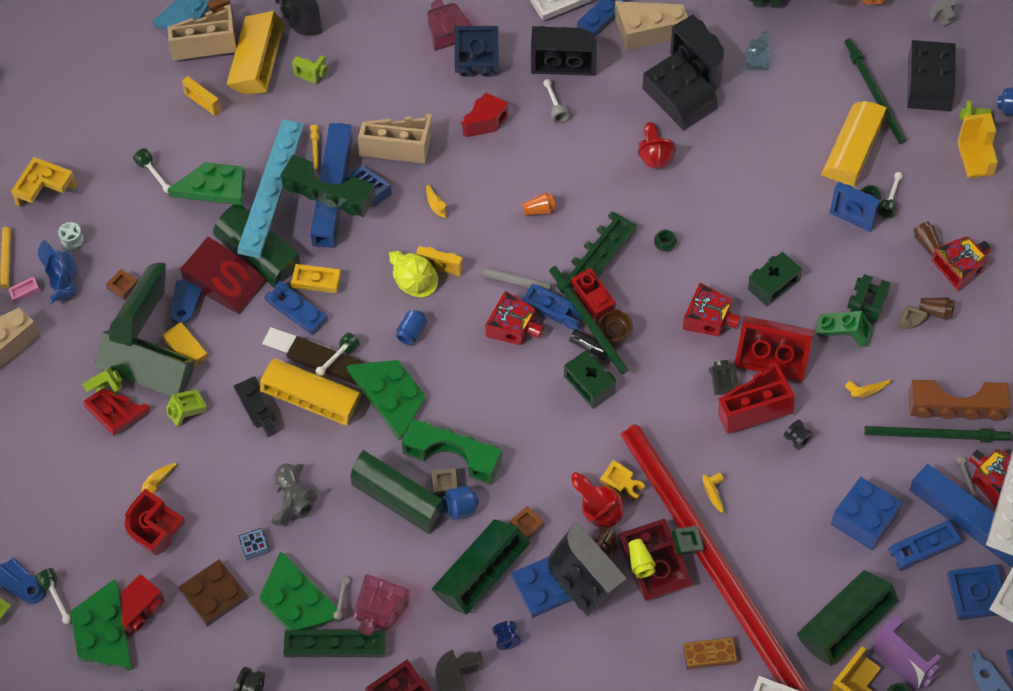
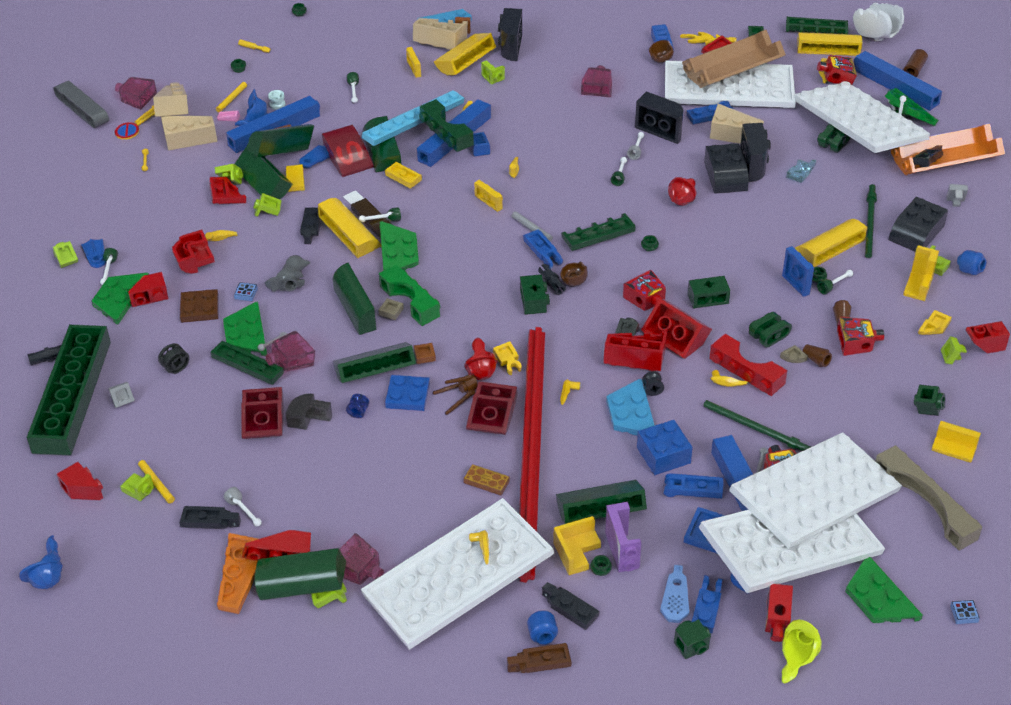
camera: 30 degrees right, 15 degrees down
yellow panel [11,157,77,207] -> none
green wing [167,162,245,205] -> none
blue plate [264,281,328,336] -> none
tan wedge [358,114,432,164] -> none
neon yellow piece [389,250,438,298] -> none
blue brick [396,310,427,345] -> none
blue head [441,486,479,520] -> none
dark blue plate [455,26,499,77] -> none
red slope [461,92,508,137] -> none
red torso [485,291,544,345] -> none
orange cone [522,192,556,216] -> none
black brick [548,522,627,616] -> none
dark green bar [549,266,628,374] -> none
red slope [571,268,616,325] -> none
neon yellow cone [628,539,656,578] -> none
dark green tile [671,526,704,555] -> none
green bracket [815,311,873,347] -> none
dark orange arch [909,380,1010,421] -> none
none -> blue brick [226,96,320,153]
none -> dark azure wing [606,379,655,436]
none -> dark green hinge [611,157,627,186]
none -> red arch [709,334,788,396]

